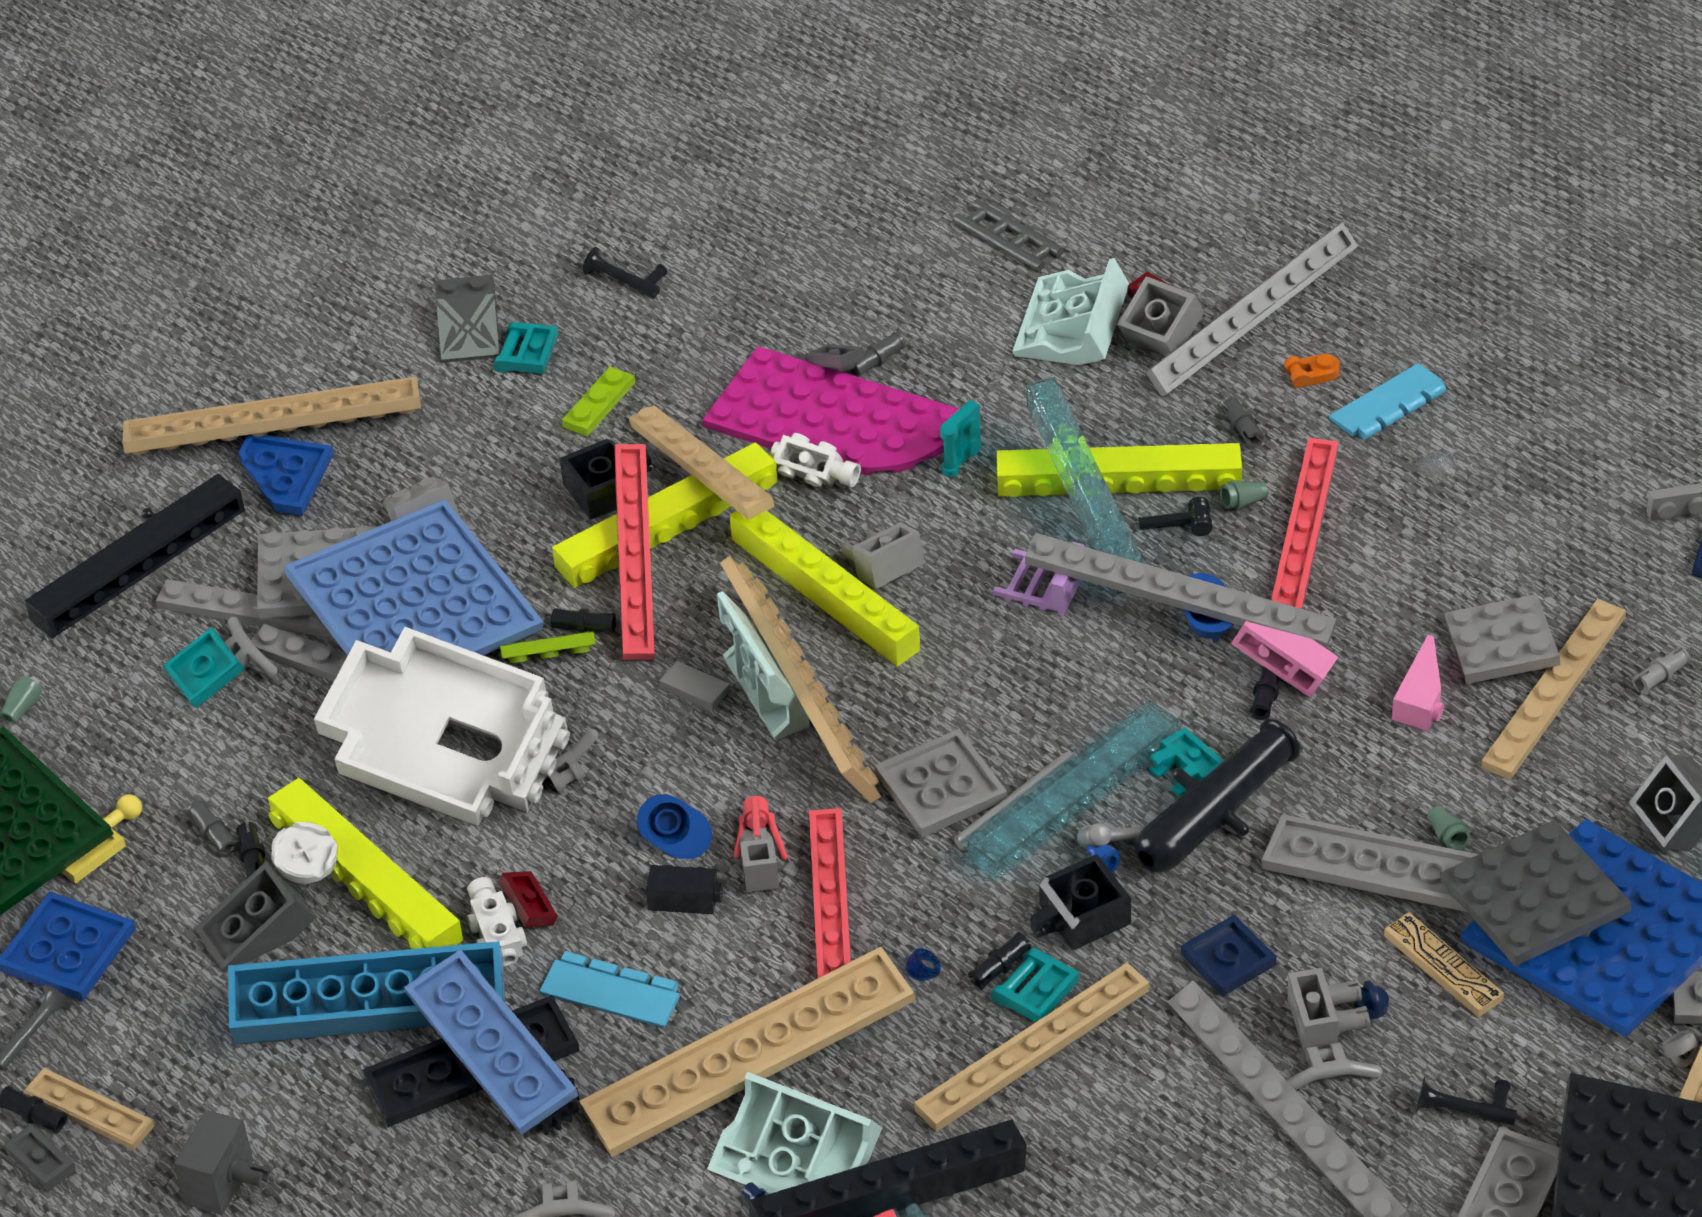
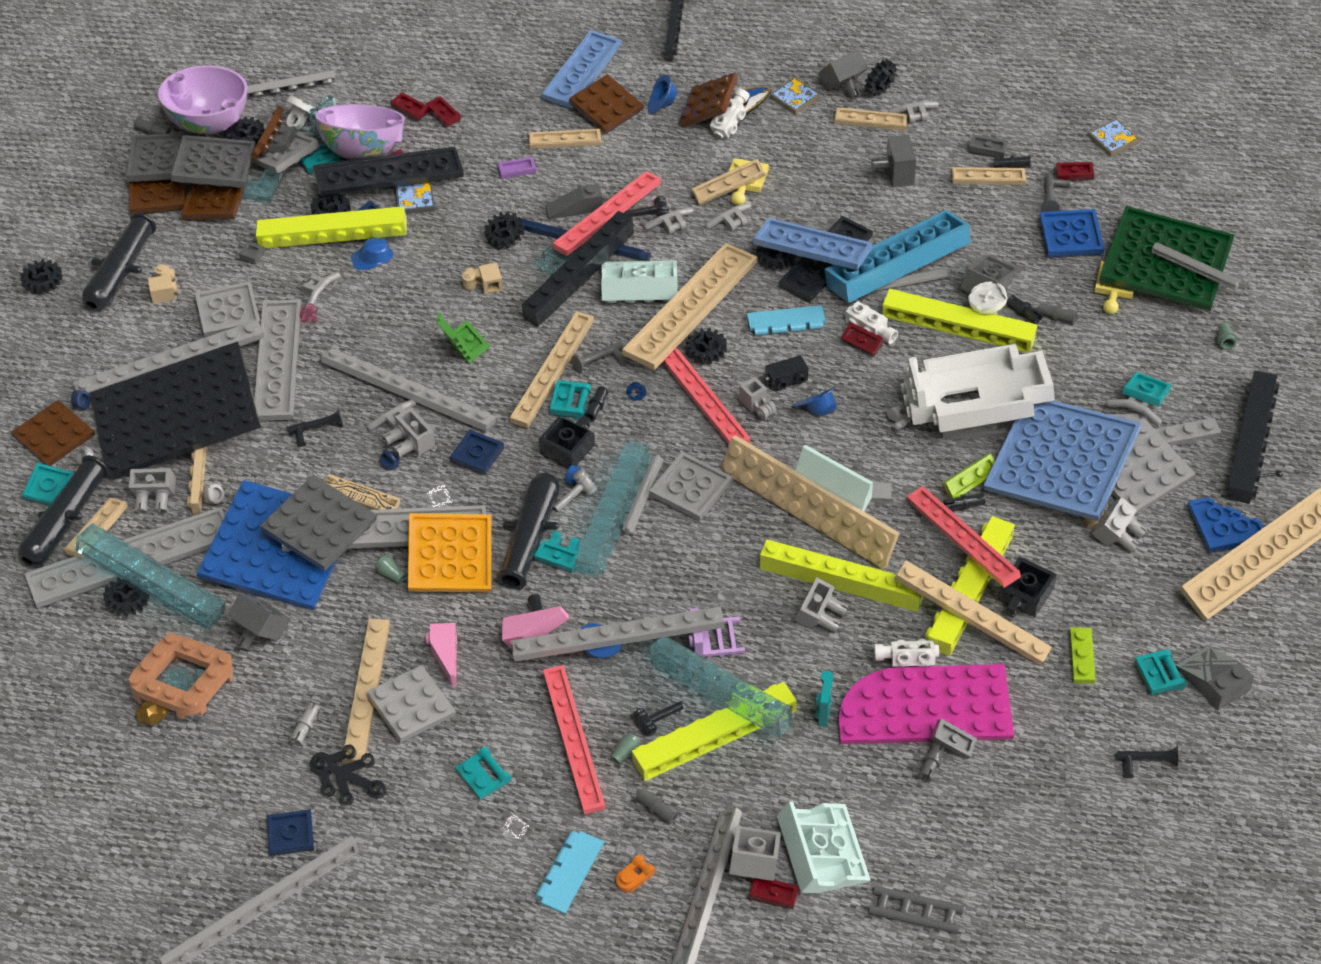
camera: 150 degrees right, 5 degrees up
coral plant [734,796,788,860] -> none
none -> black plant [310,744,387,806]
none -> light orange plate [408,513,491,592]
none -> bright green plate [436,313,490,363]
none -> teal plate [455,747,512,800]
none -> dark grey piece [571,341,628,373]
none -> black gear [686,328,727,364]

